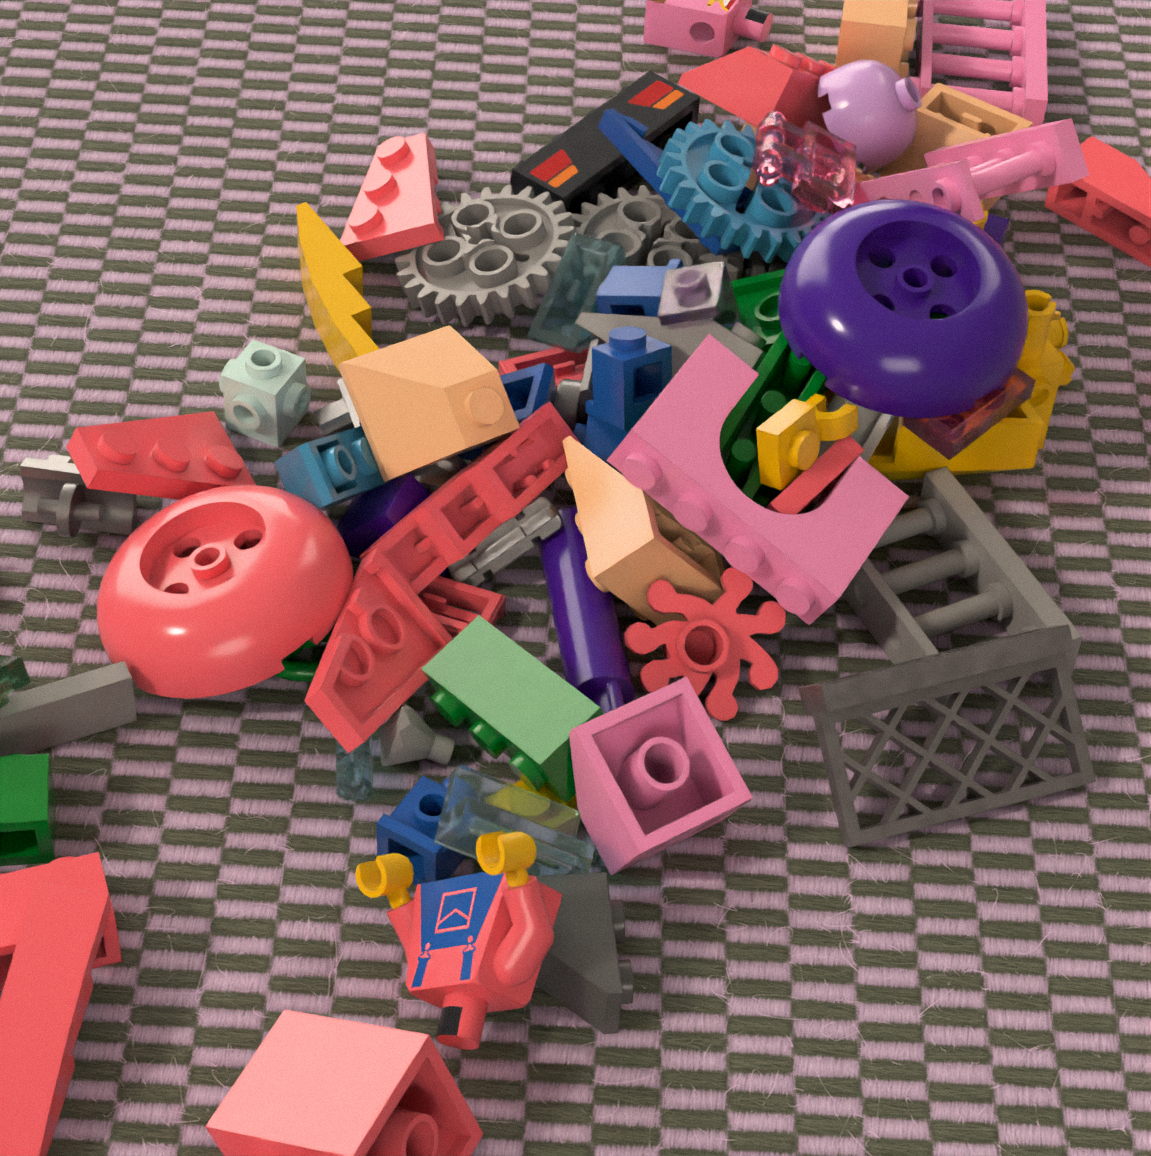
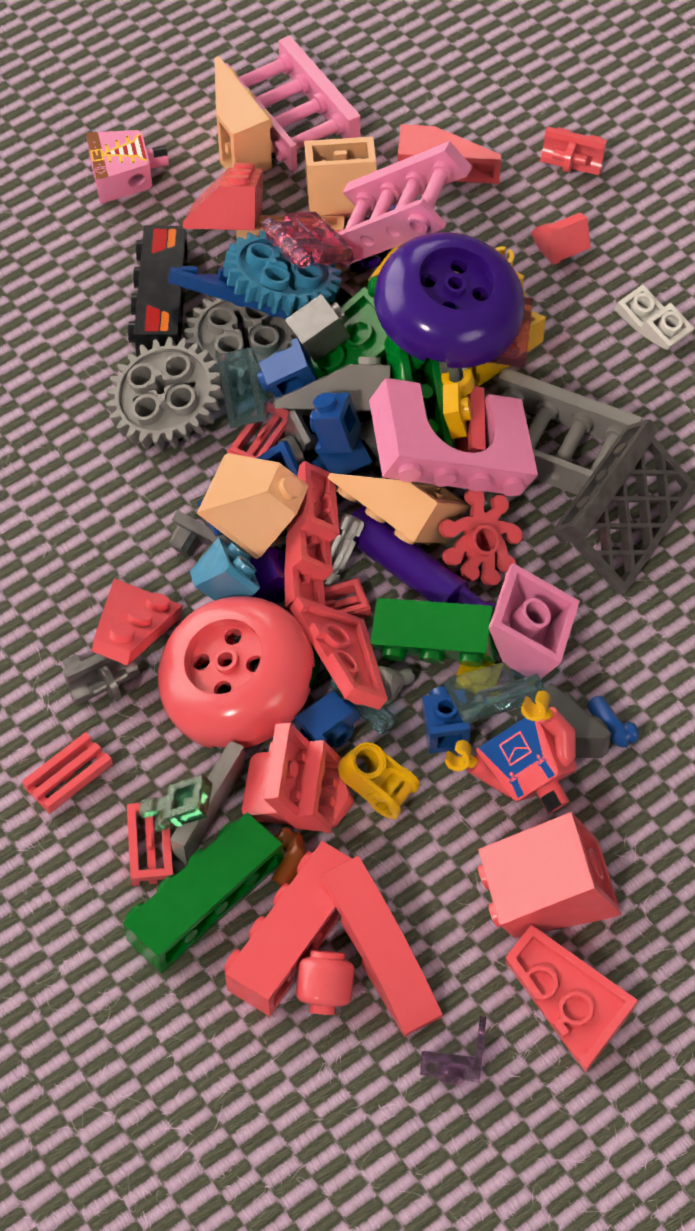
camera: 35 degrees left, 10 degrees up
light aqua brick [219,339,311,448] -> none
yellow slope [296,202,379,372] -> none
wing [340,133,444,261] -> none
clear purple bracket [658,260,741,327] -> none
lavender cylinder [817,60,921,175] -> none
none -> coral piece [242,722,354,833]
none -> dark orange arm [271,827,306,886]
none -> brick [285,294,351,362]
none -> blue brick [295,690,360,748]
none -> yellow piece [338,742,421,820]
none -> blue arm [587,696,639,748]

